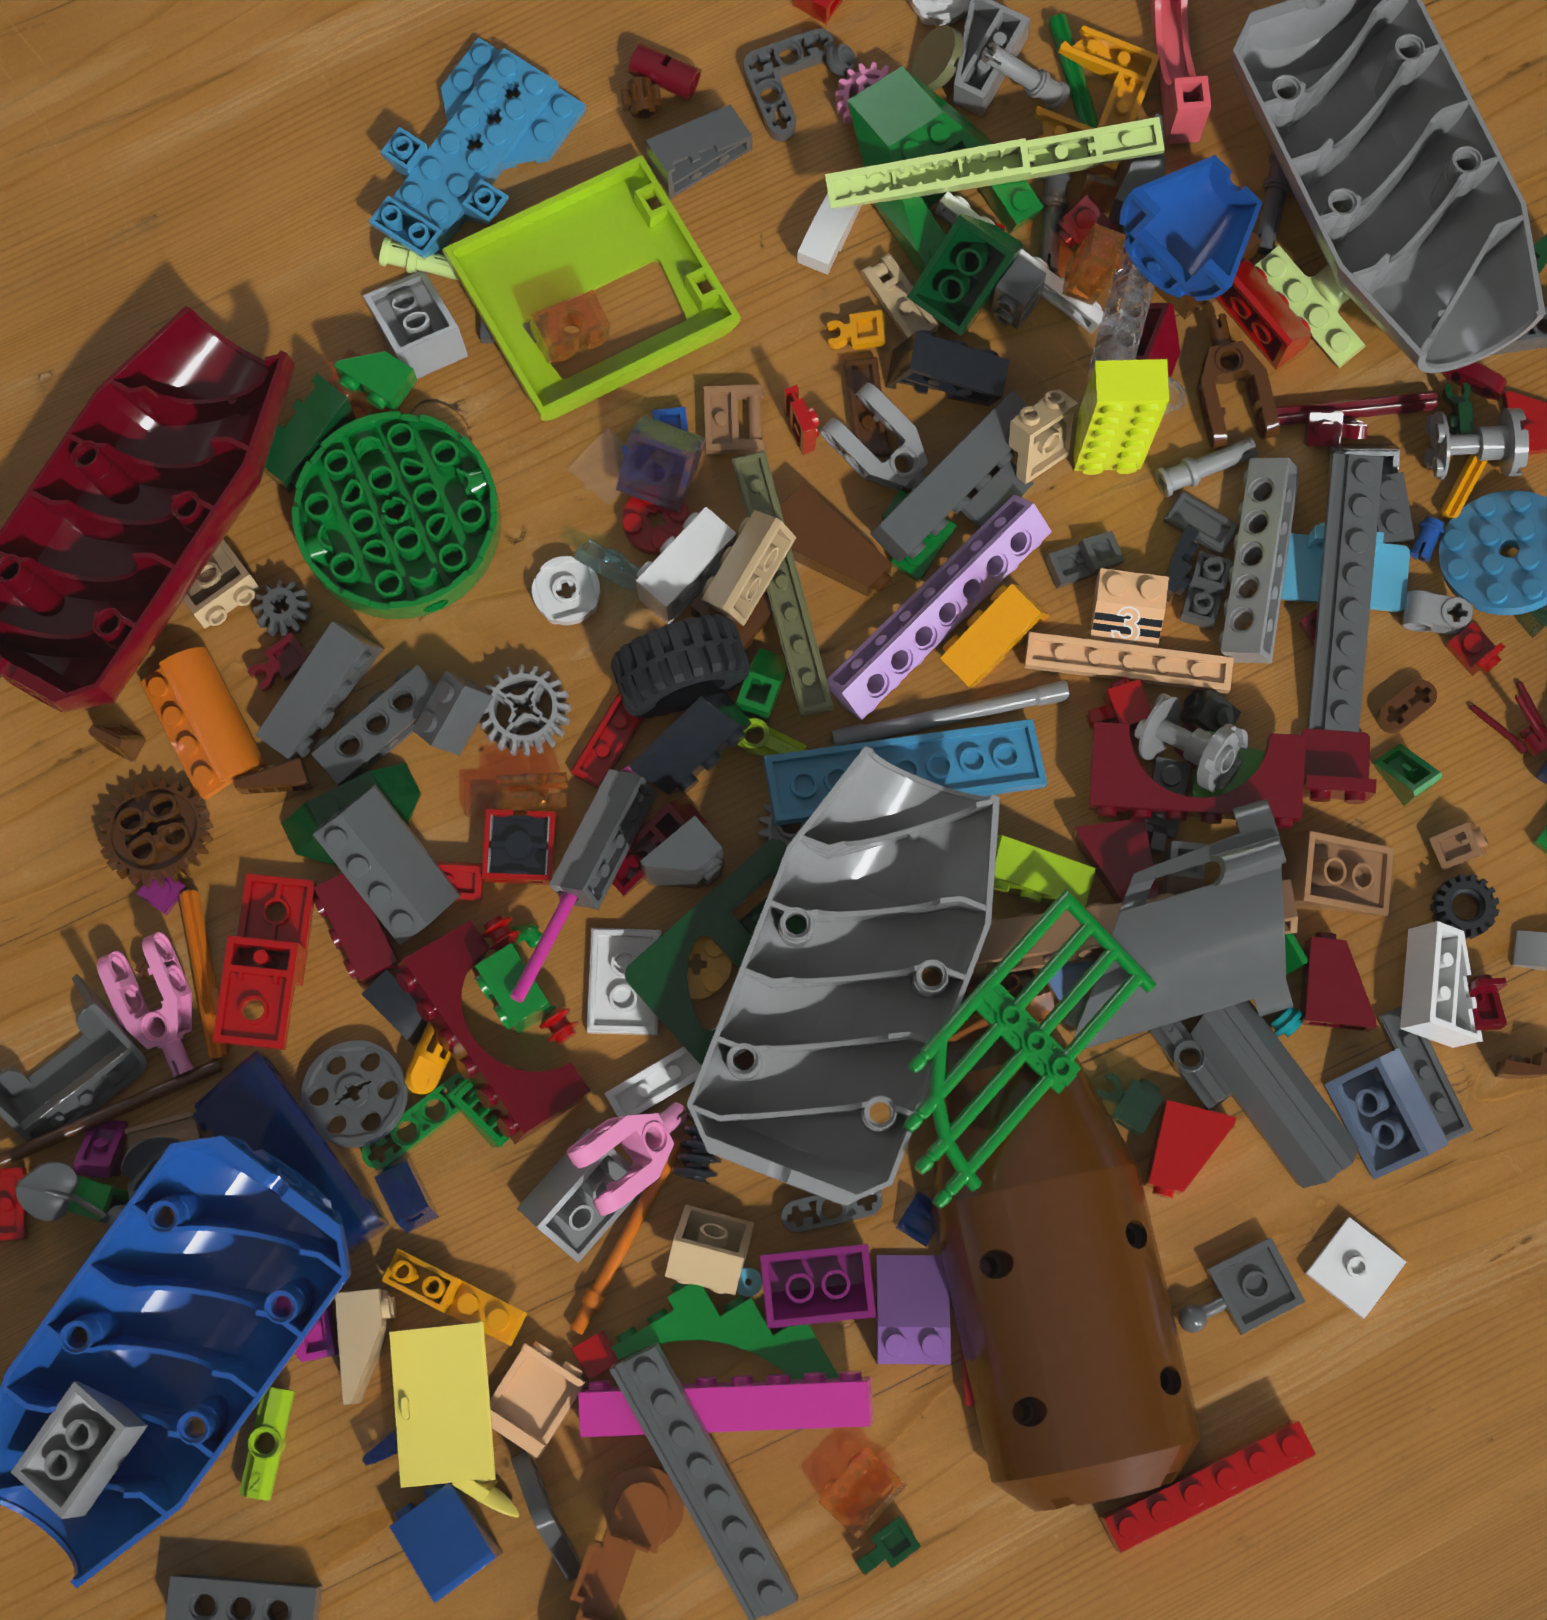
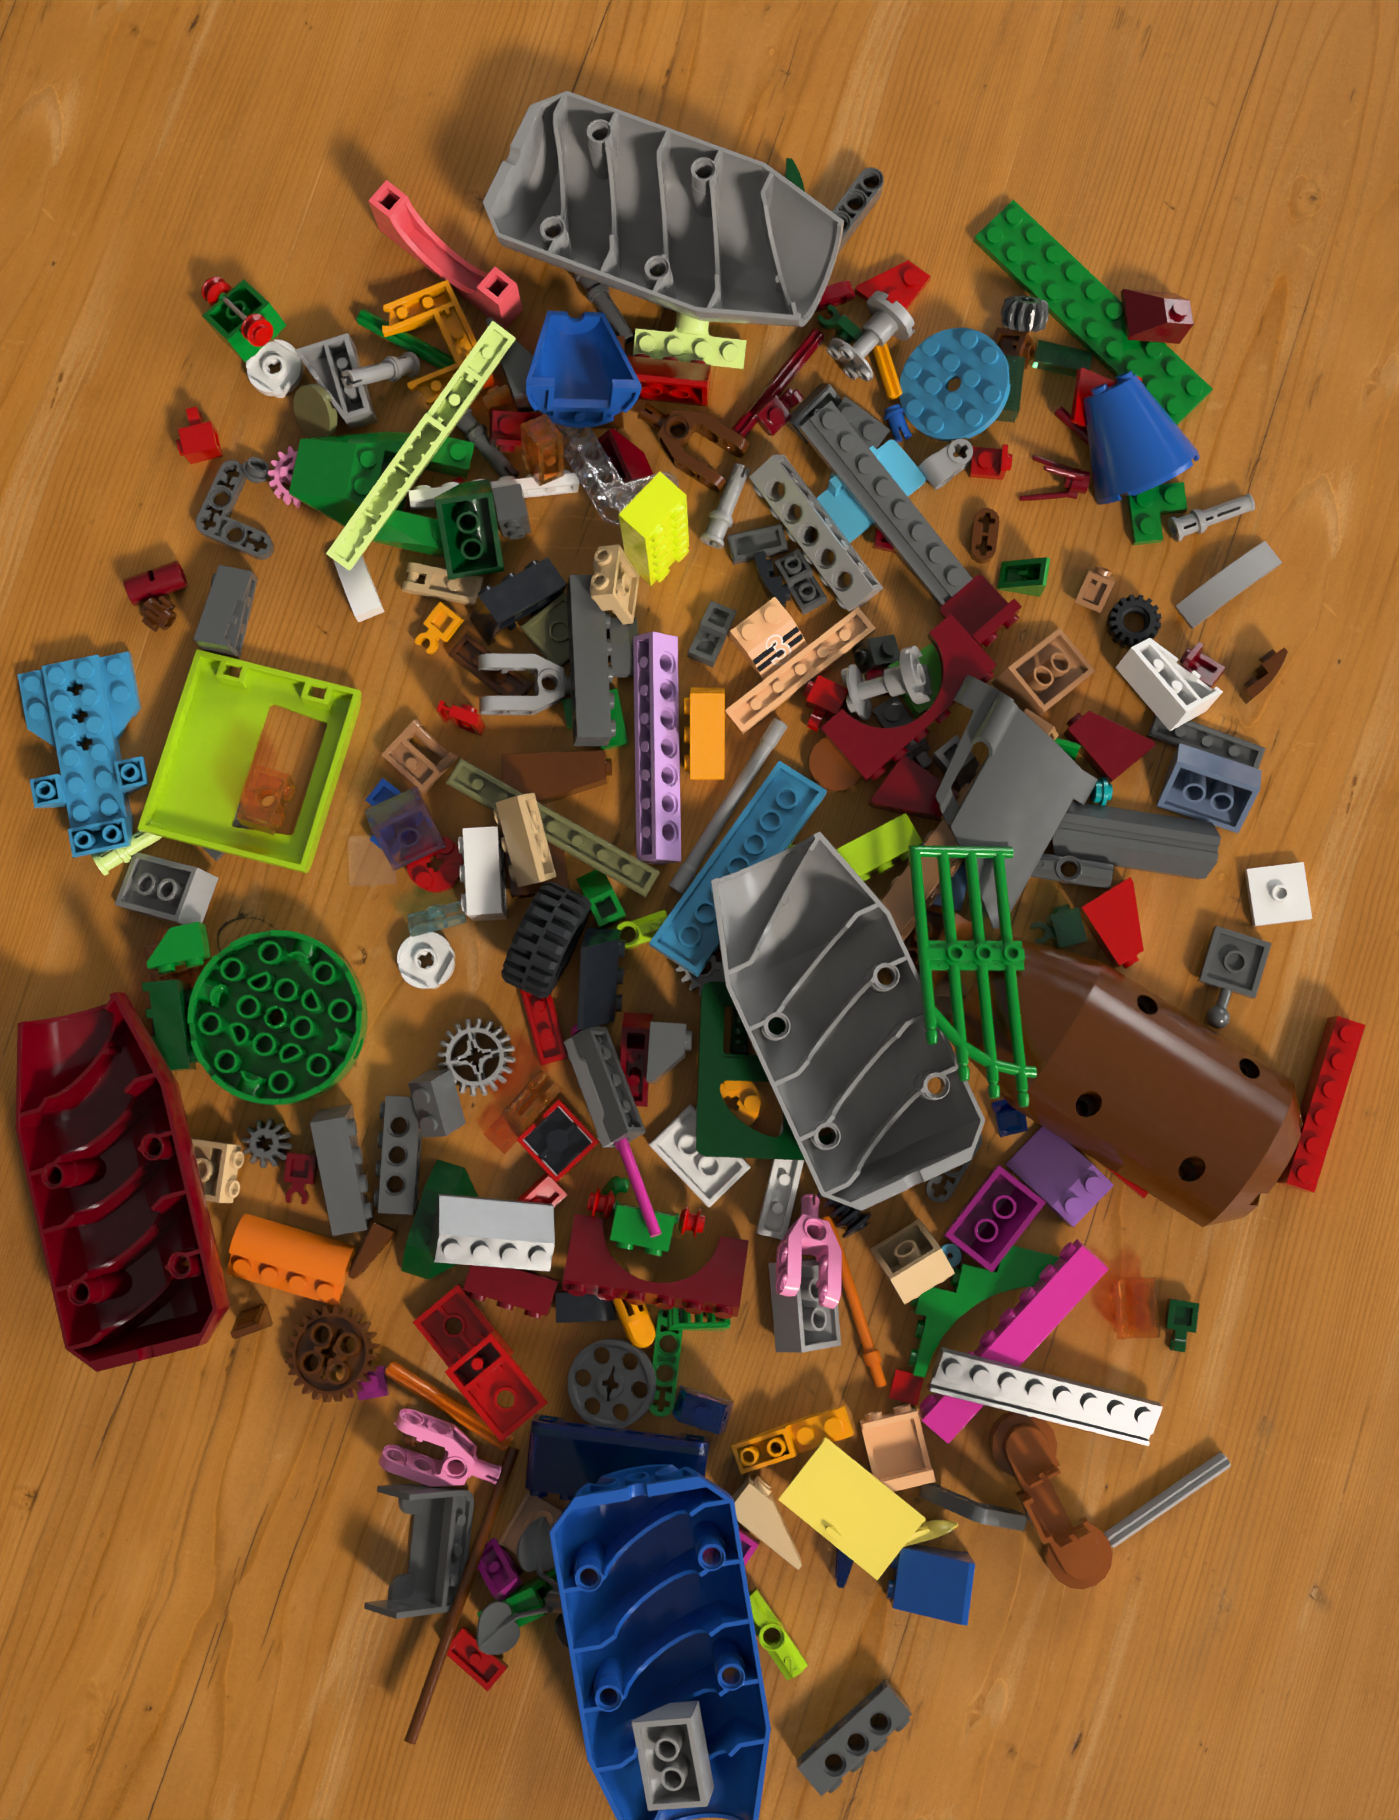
camera: 40 degrees left, 5 degrees up
none -> olive tile [520,592,569,667]
none -> dark orange tile [809,737,861,792]

